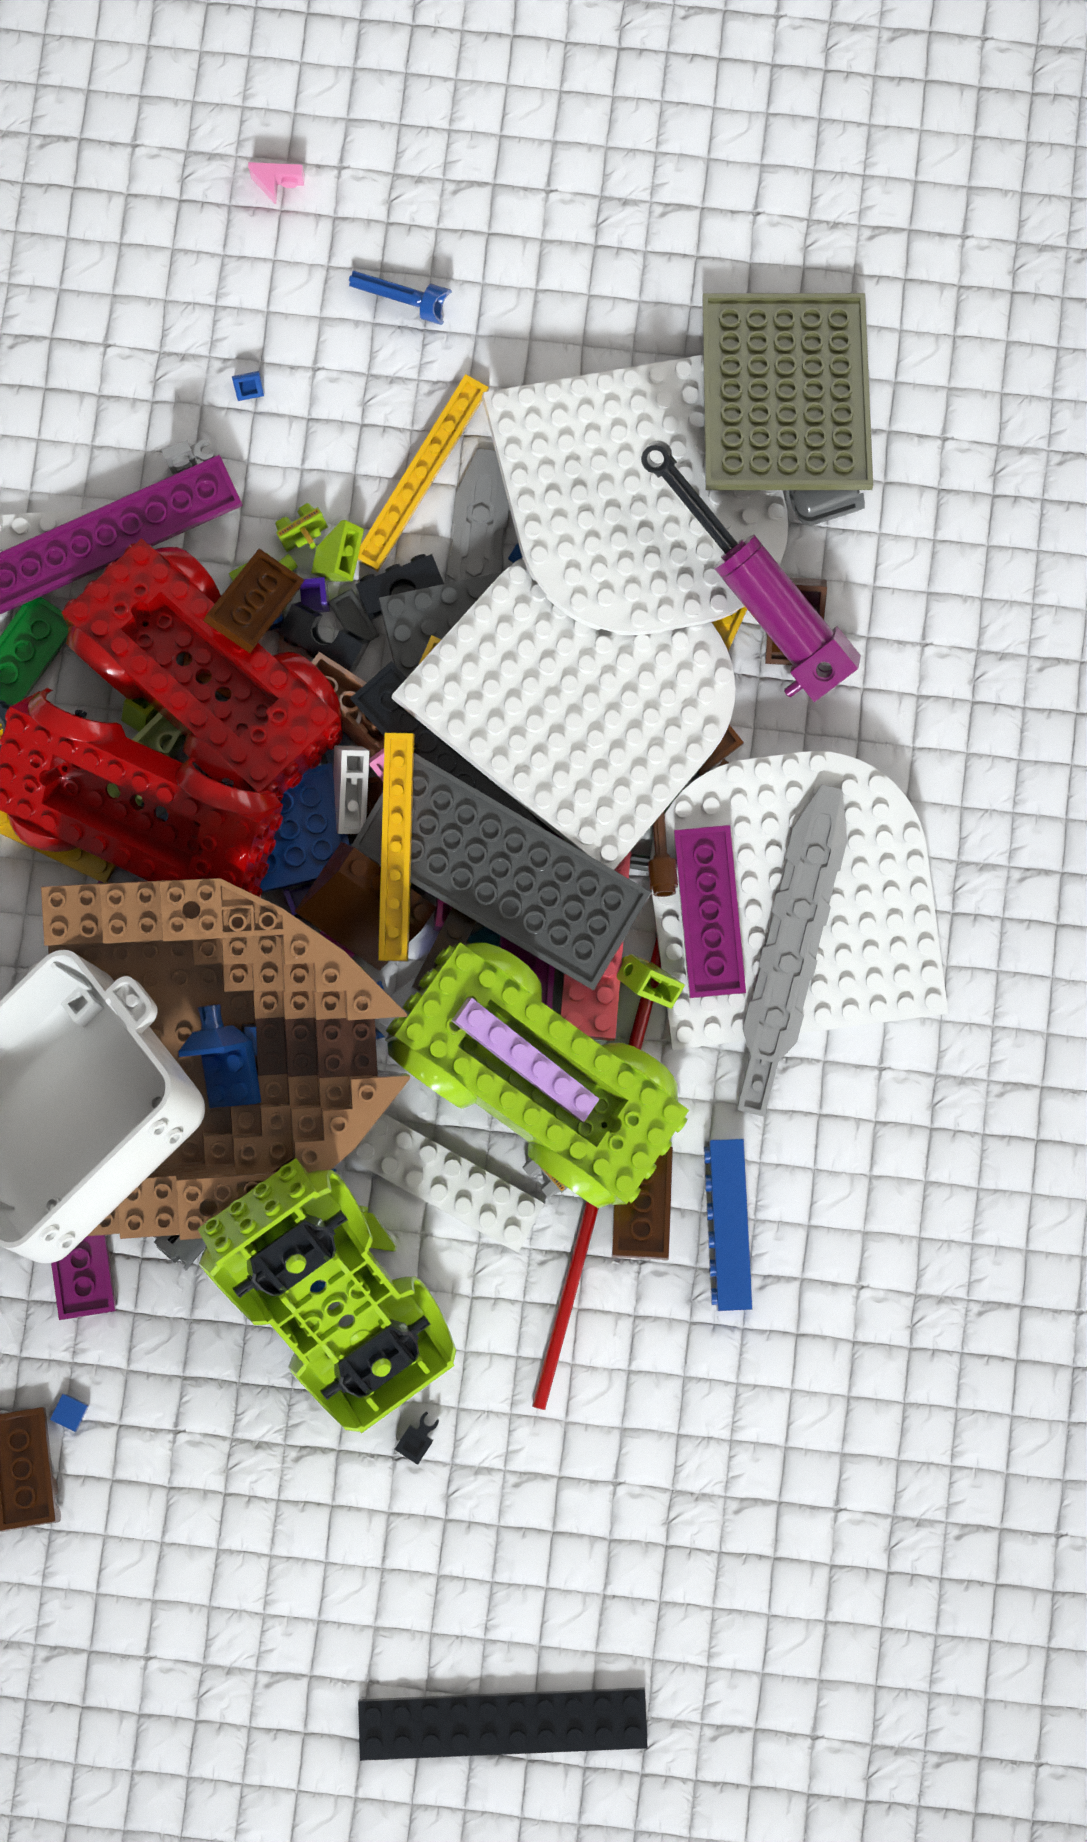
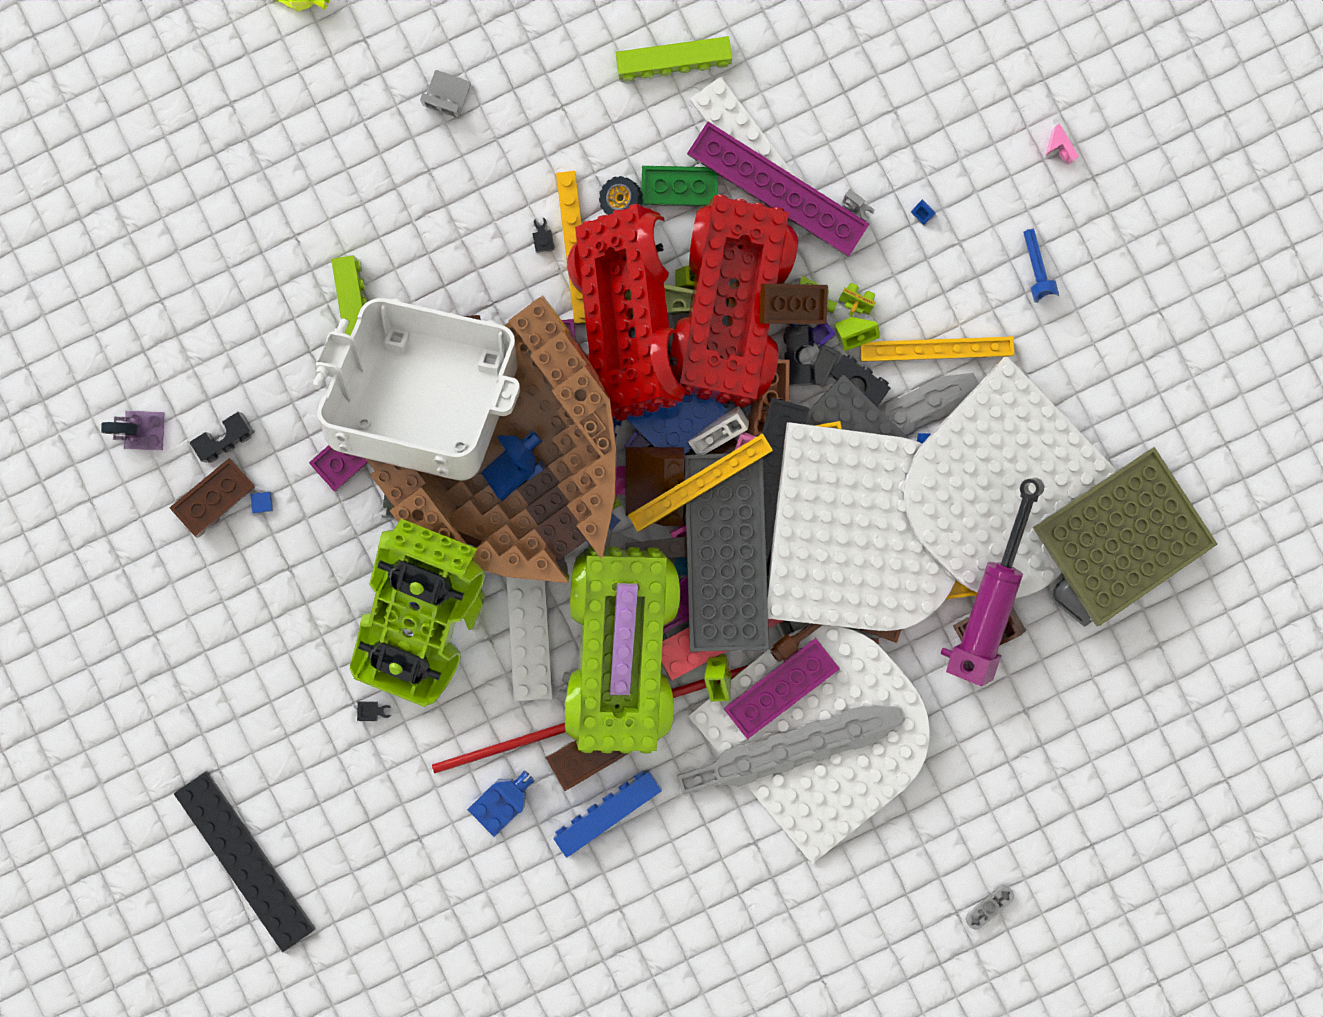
camera: 60 degrees right, 5 degrees up
none -> blue plate [467,770,535,837]

